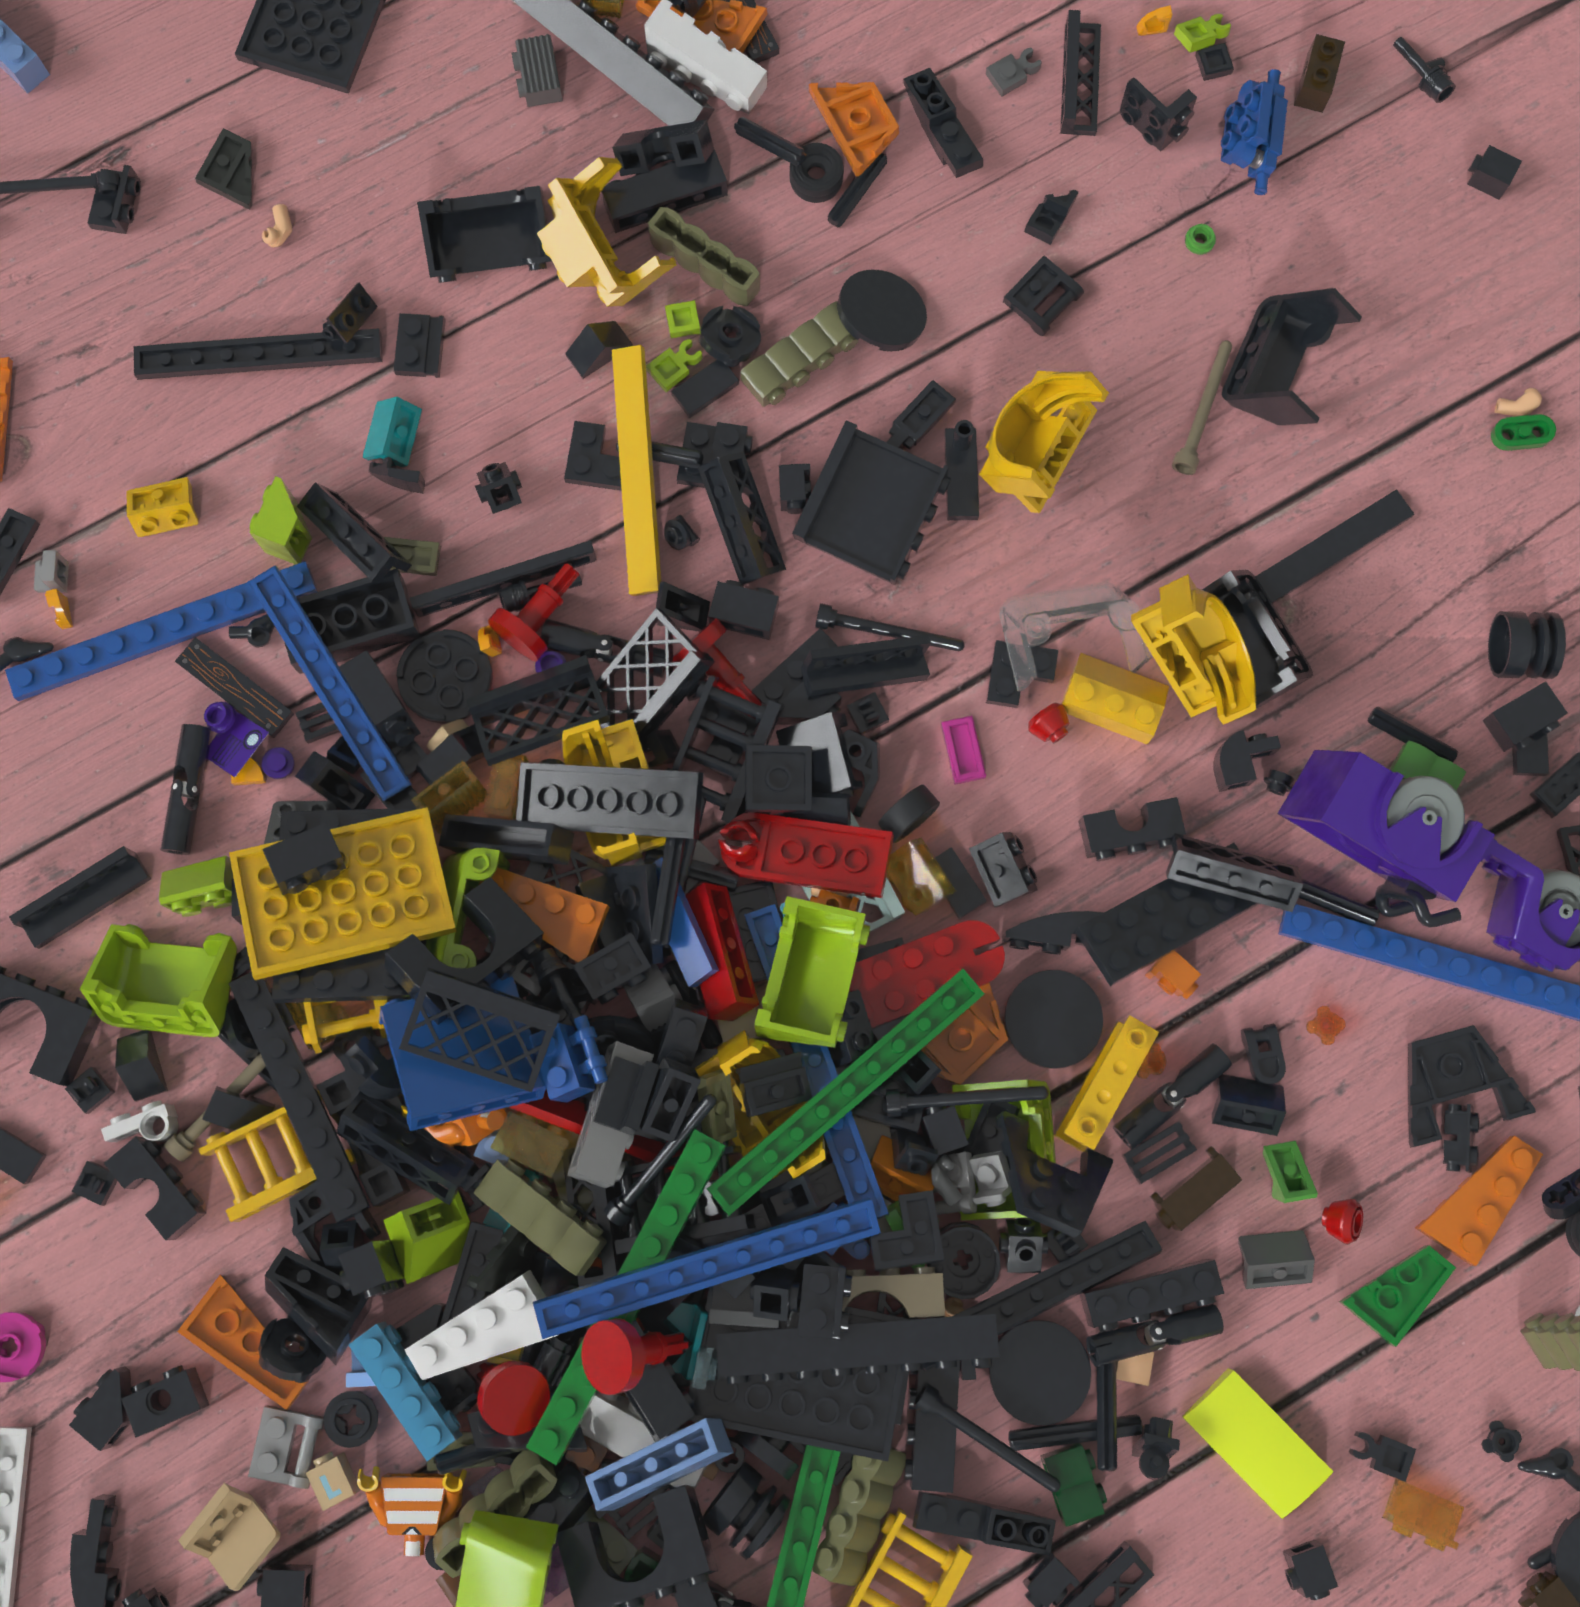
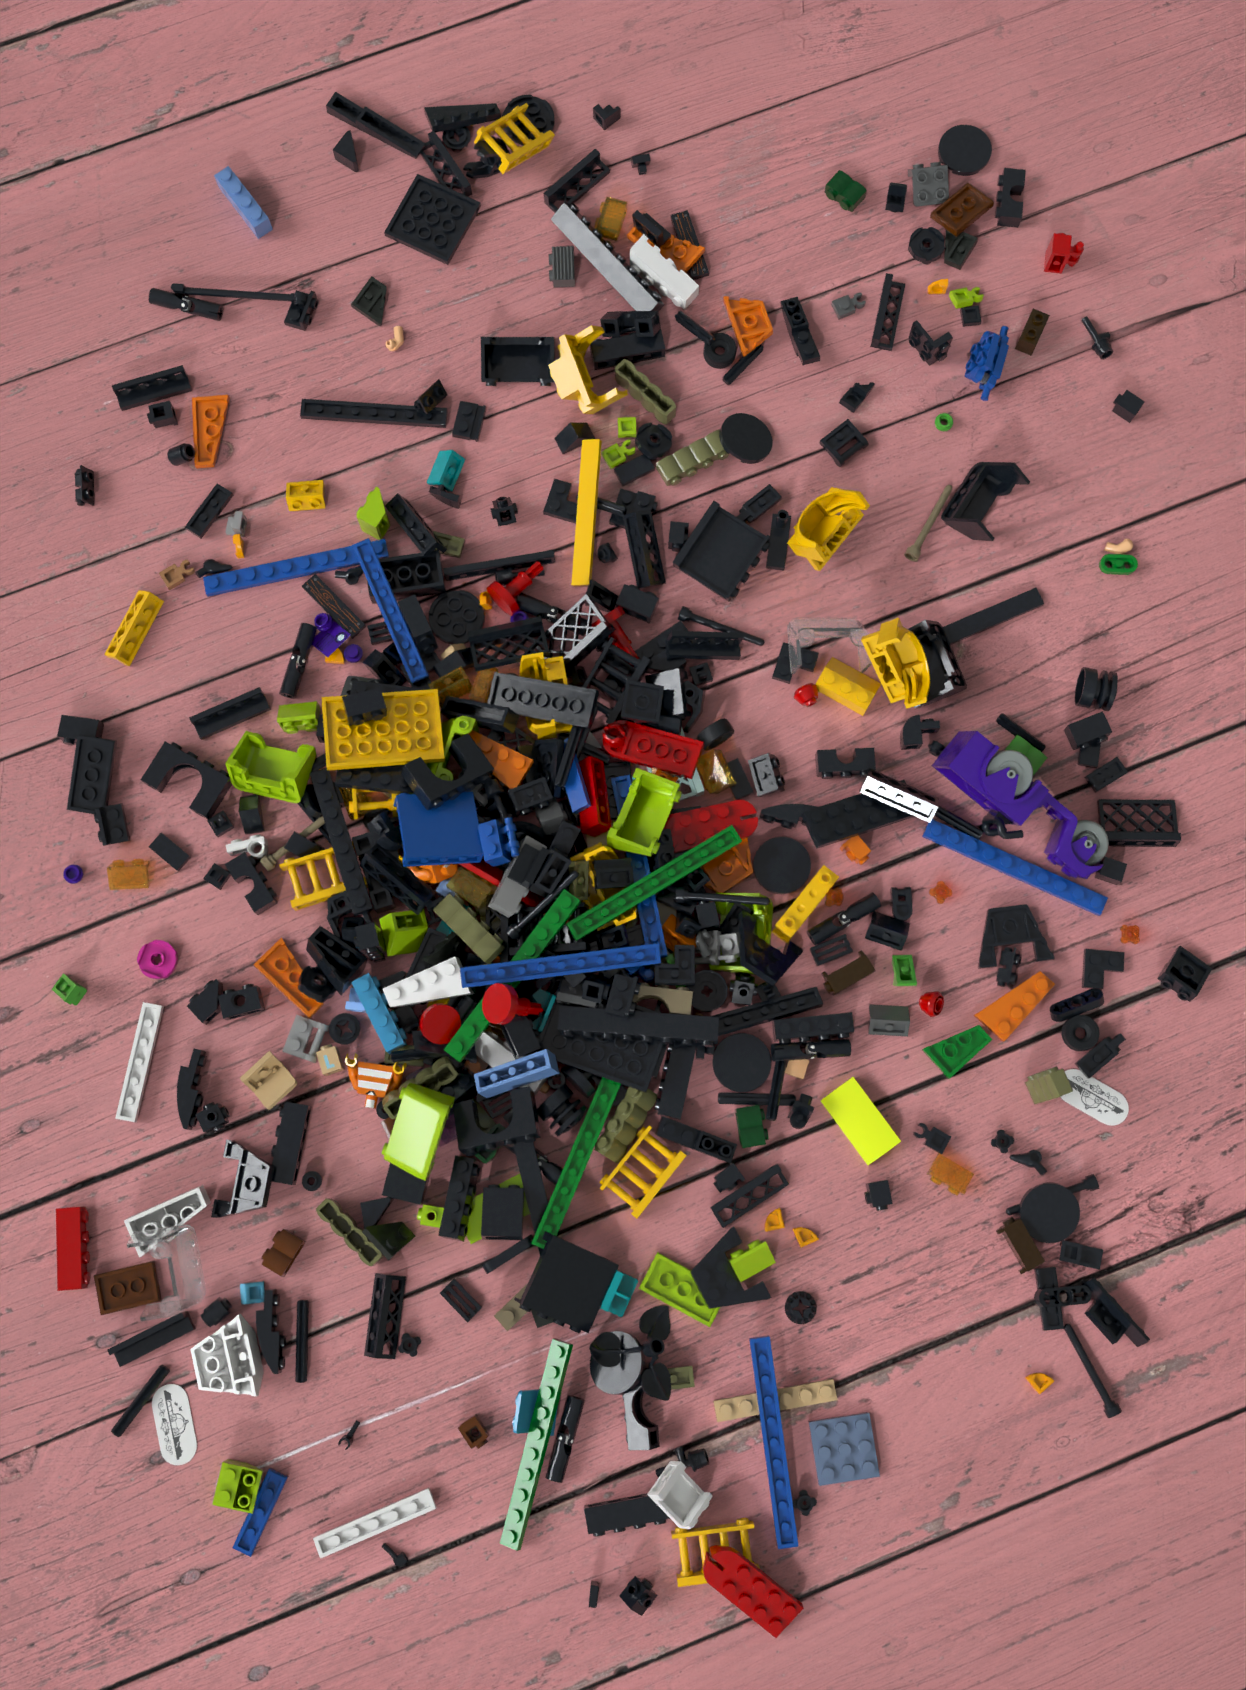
camera: 10 degrees right, 0 degrees up
black fence [399,967,560,1092] -> none
clear light blue plate [692,1346,718,1390] -> none
black piece [913,1383,1061,1492] -> none
dark pink tile [941,716,986,785] -> none

